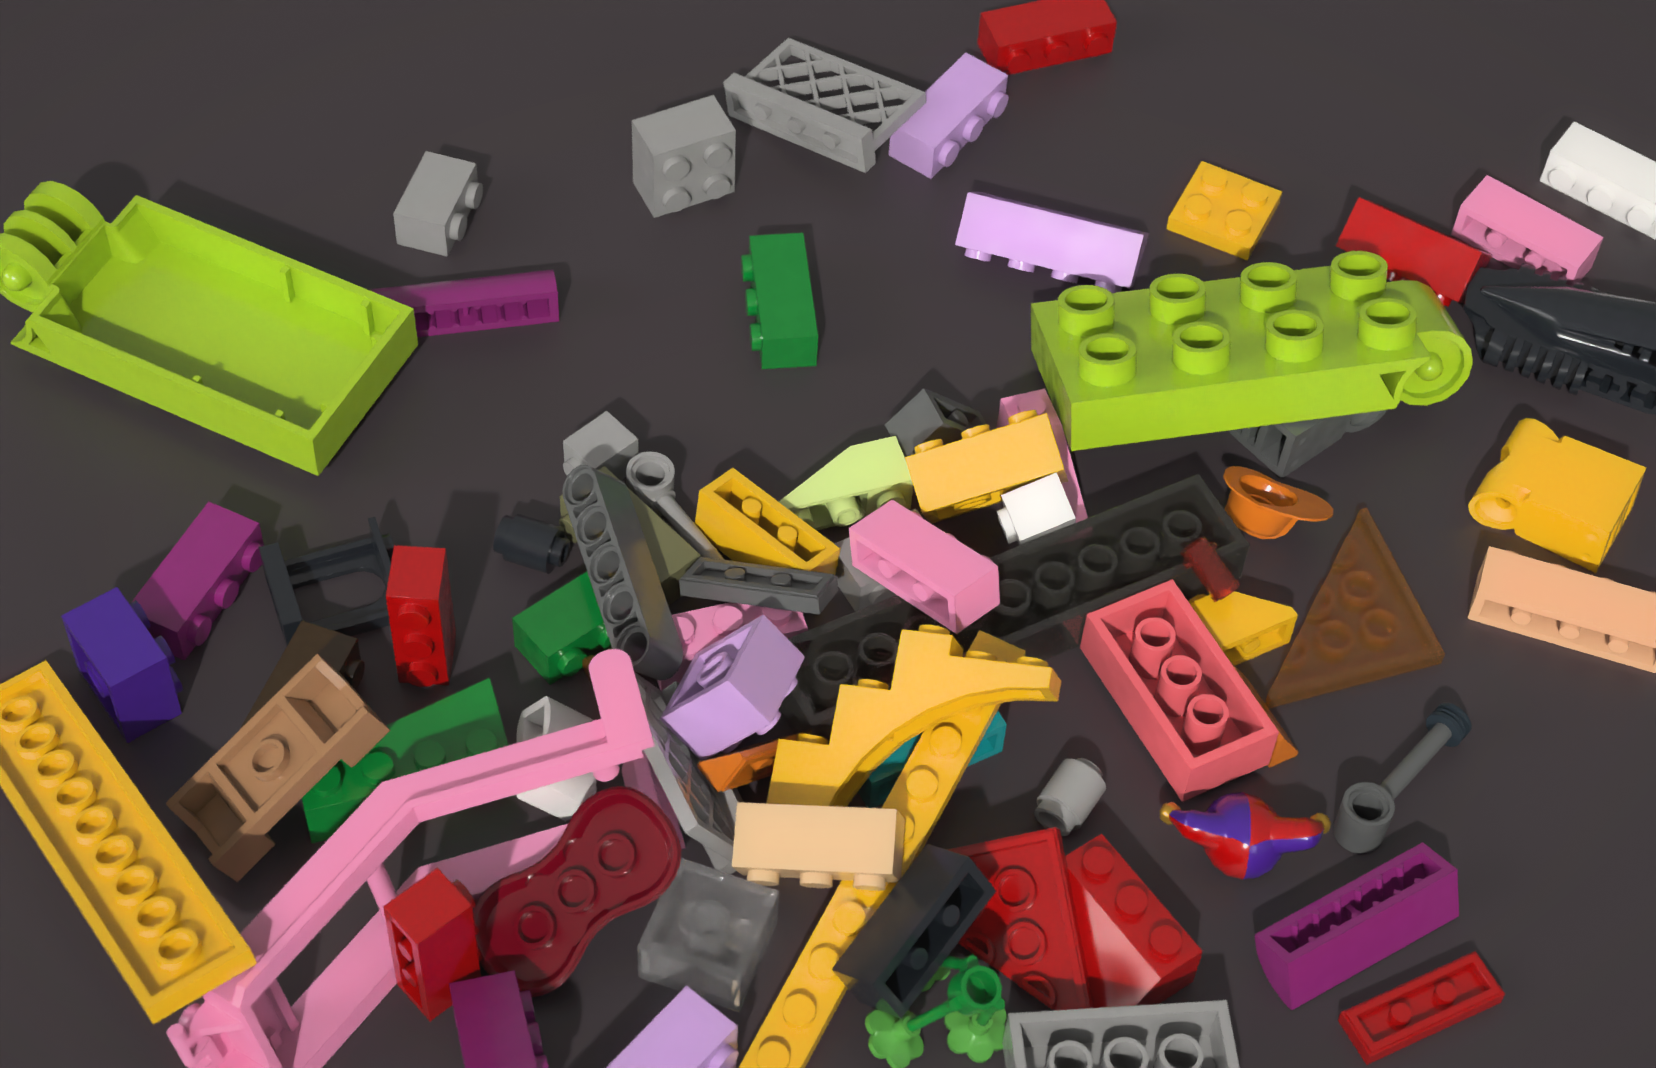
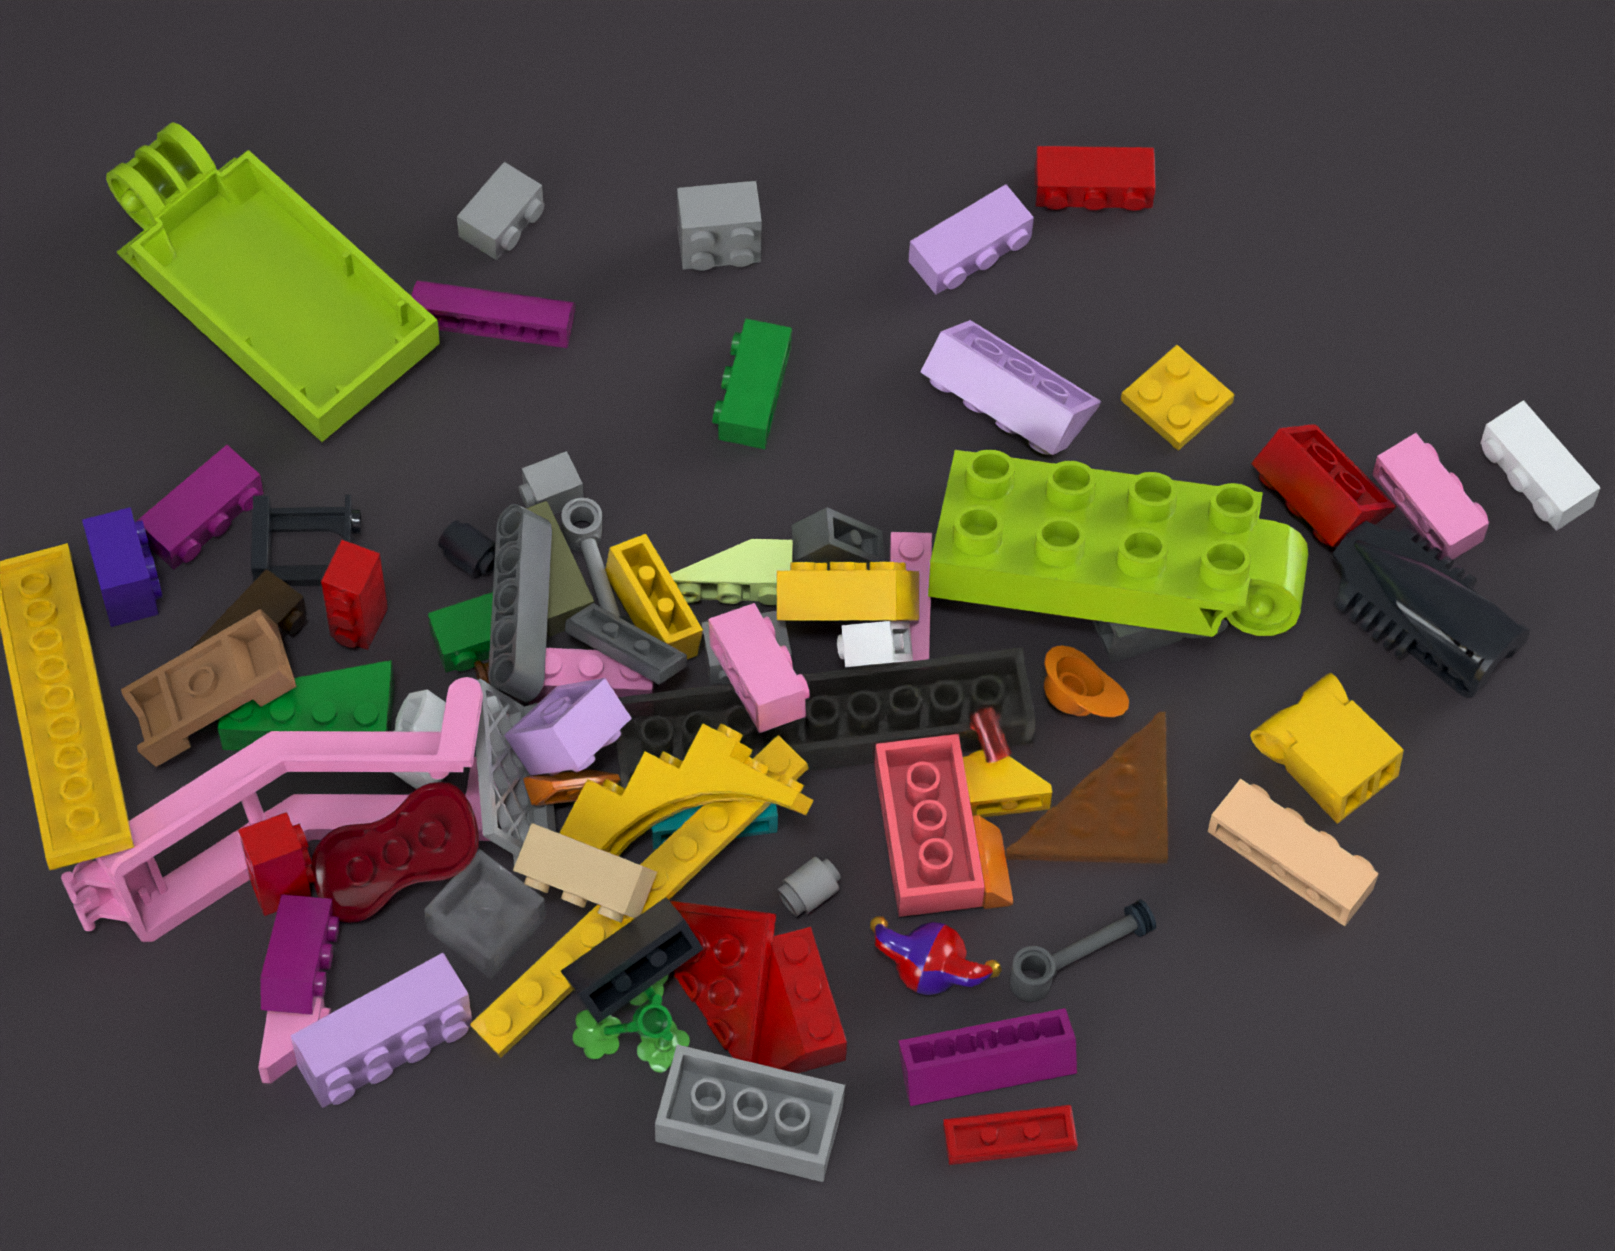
camera: 20 degrees right, 10 degrees up
light grey fence [723,38,926,173] -> none

